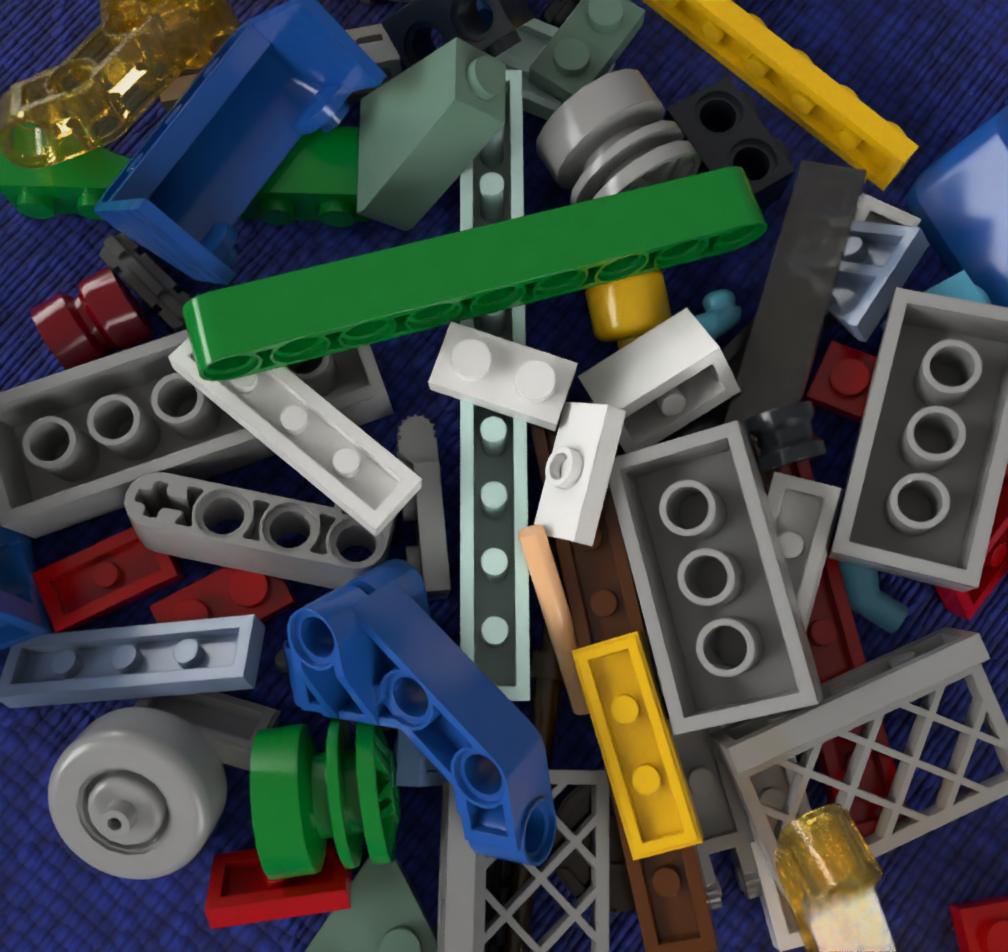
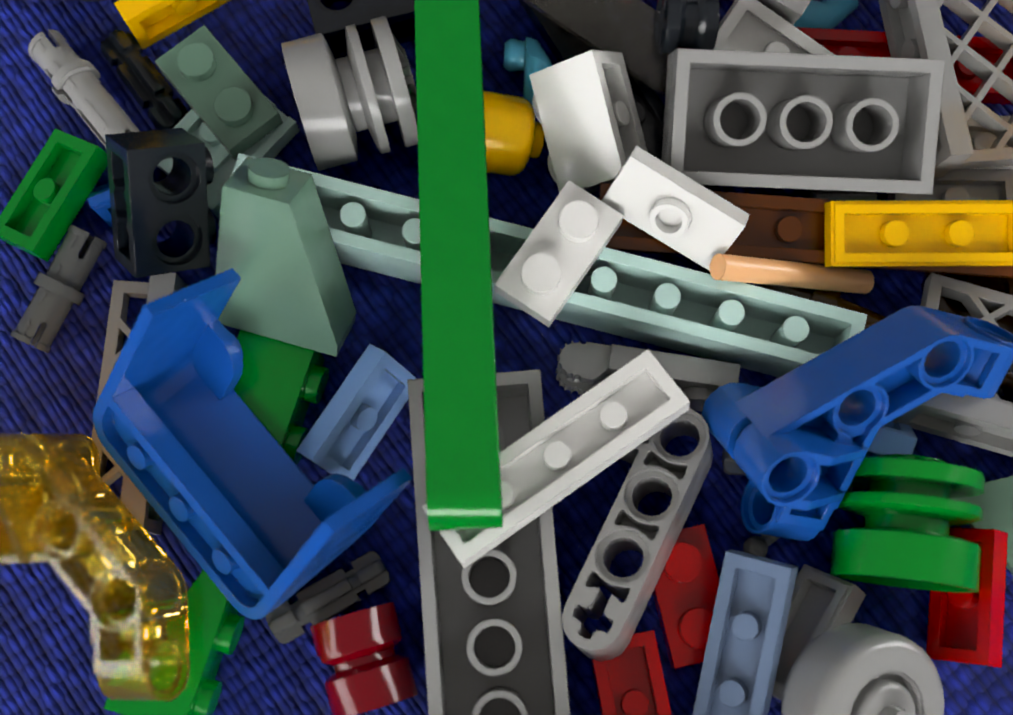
camera: 75 degrees left, 0 degrees up
none -> light blue plate [296,344,417,481]

